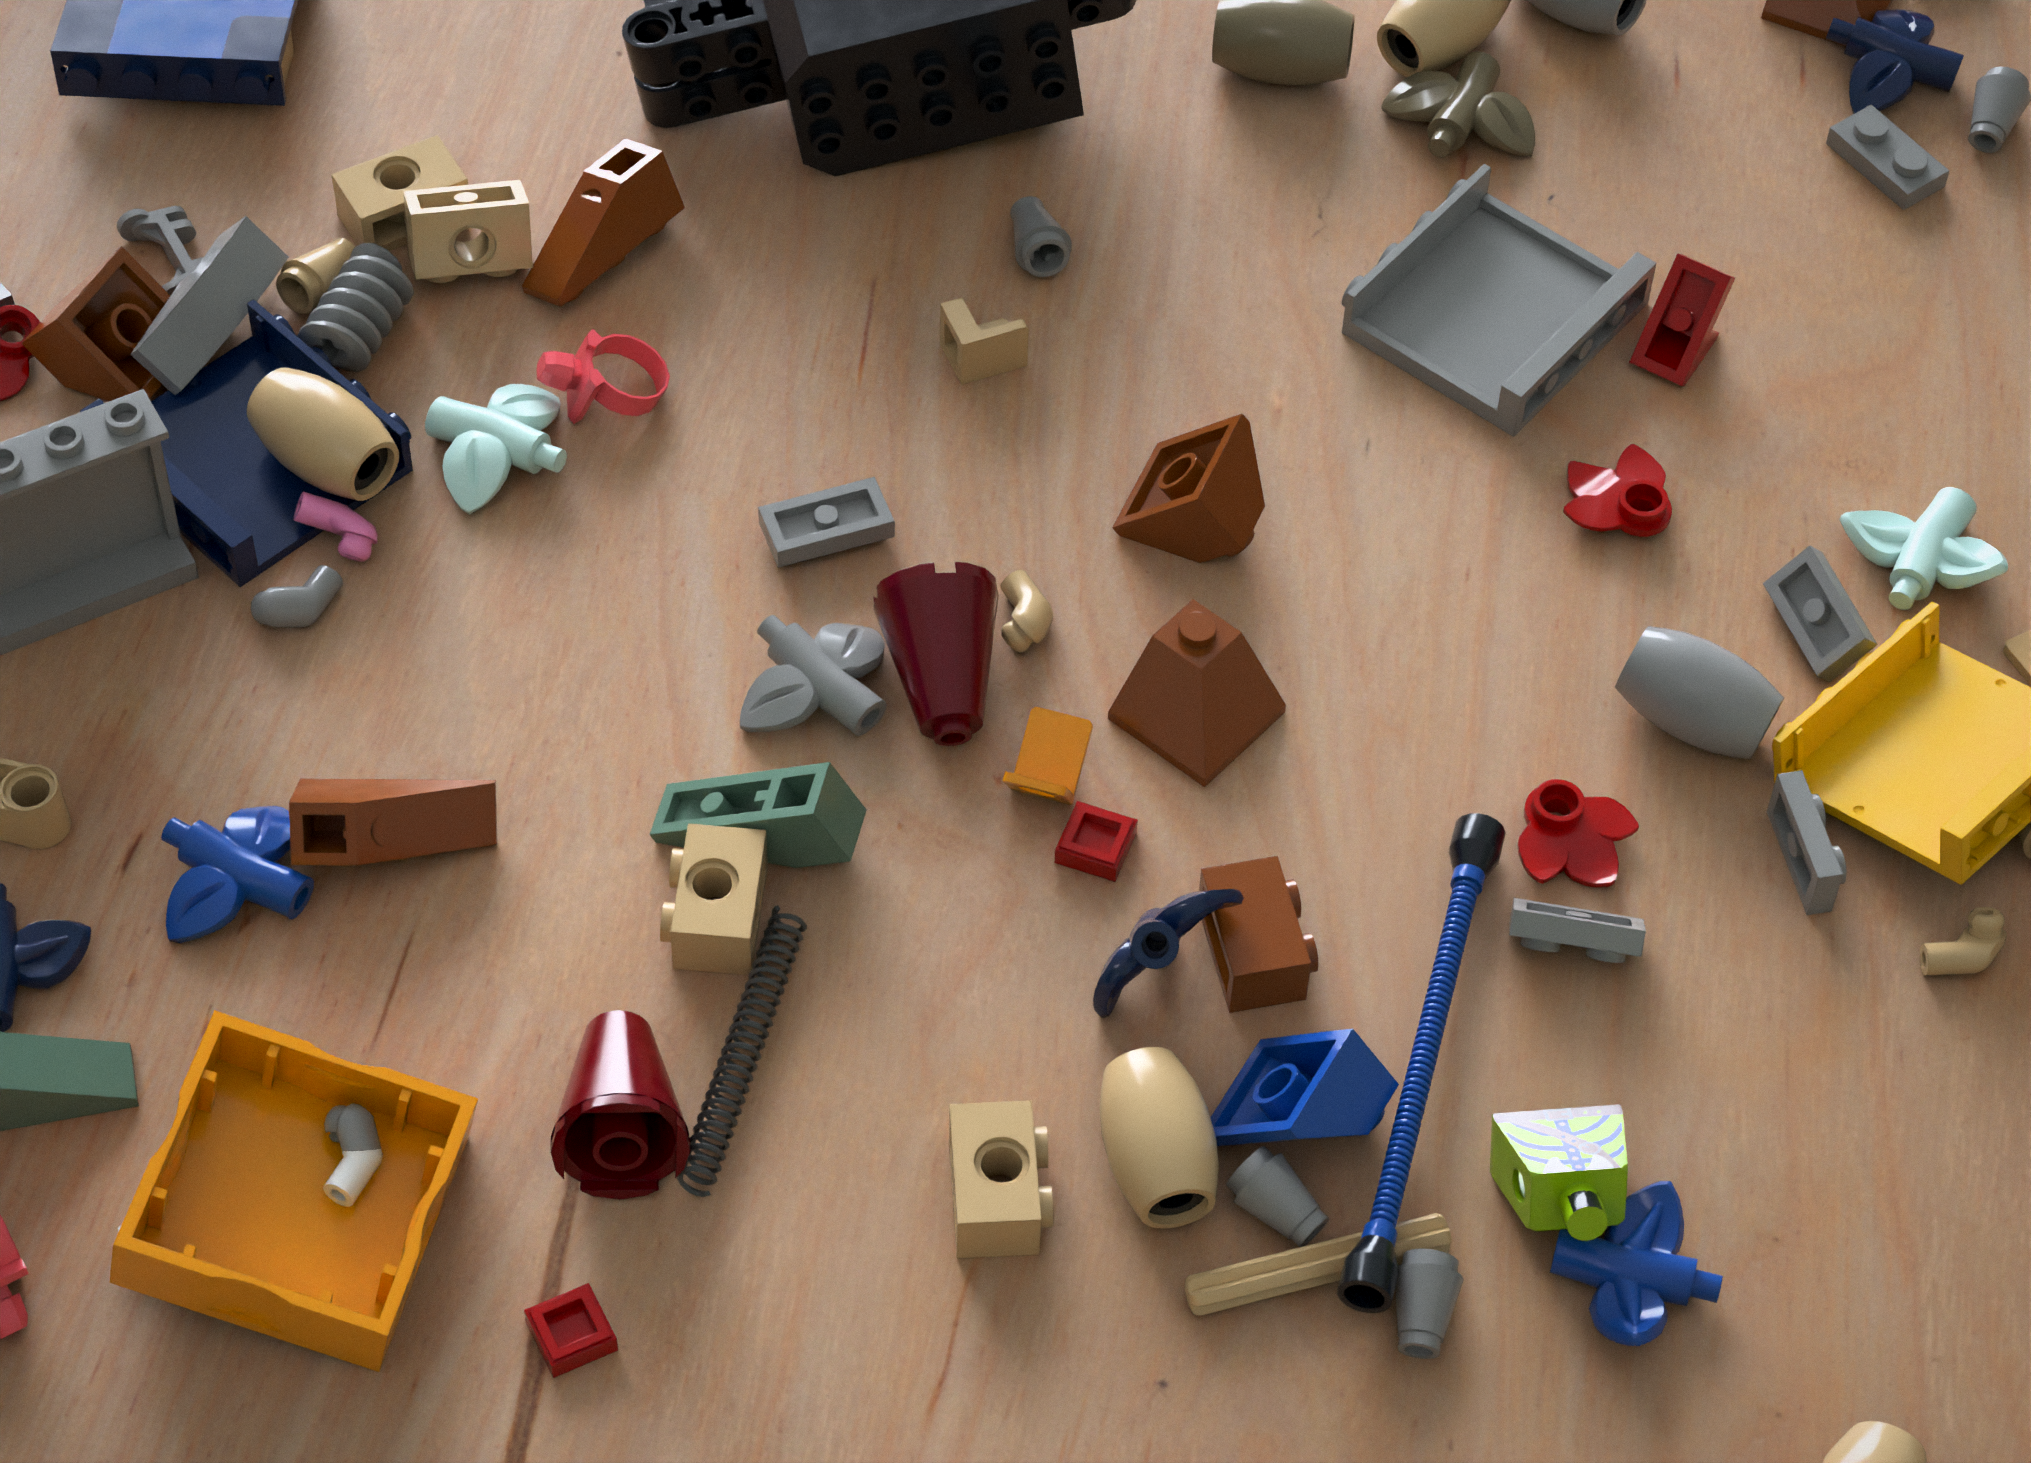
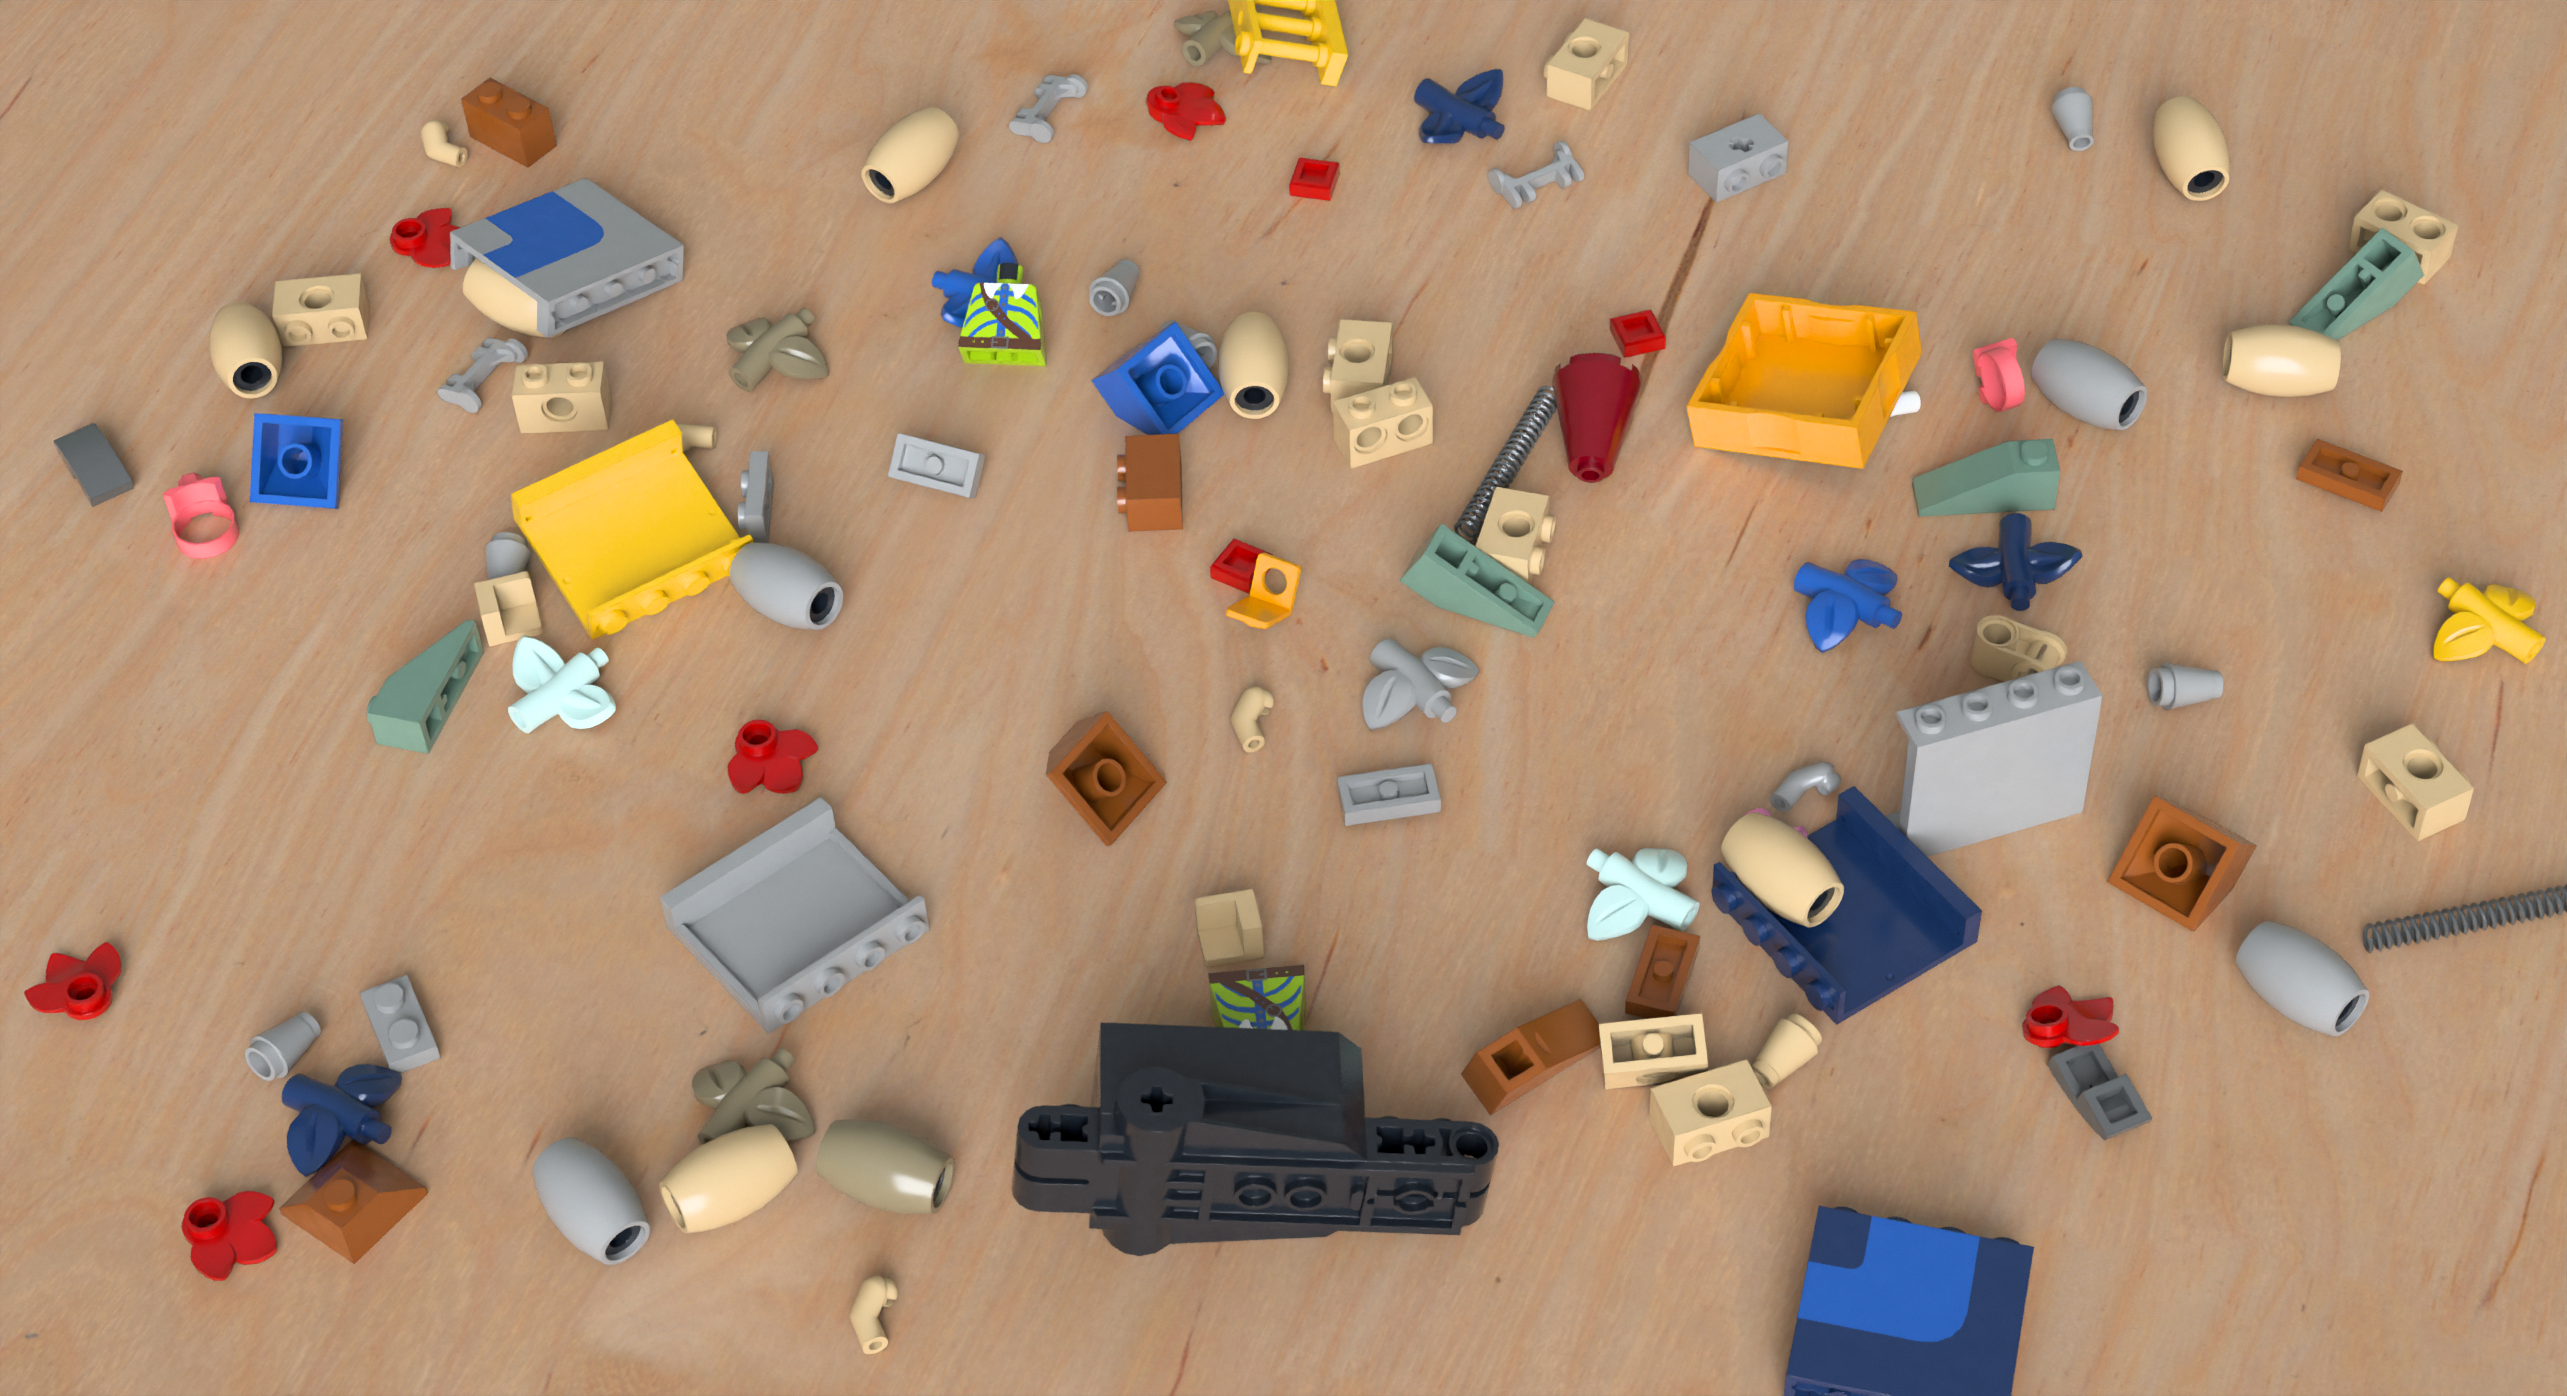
camera: 165 degrees left, 5 degrees down
dark orange slope [21,246,170,401] -> none
light grey piece [117,206,204,296] -> none
light grey slope [130,216,289,395] -> none
dark orange slope [289,778,497,866] -> none
light grey piece [297,243,414,372] -> none
arm [323,1103,383,1207] -> none
coral piece [536,329,670,424] -> none
dark red cone [873,562,999,746] -> none
light grey cone [1010,196,1072,277] -> none
dark blue plant [1093,889,1244,1018] -> none
dark orange slope [1108,599,1286,787] -> none
tan axle [1184,1213,1452,1316] -> none
blue hose [1337,813,1506,1313] -> none
red plate [1517,779,1639,888] -> none
red slope [1629,253,1736,386] -> none
light grey plate [1763,546,1878,682] -> none
none -> dark tan plant [727,308,828,392]
none -> torso [1208,965,1306,1030]
none -> tan brick [1333,377,1433,469]
none -> dark orange plate [1625,925,1700,1019]

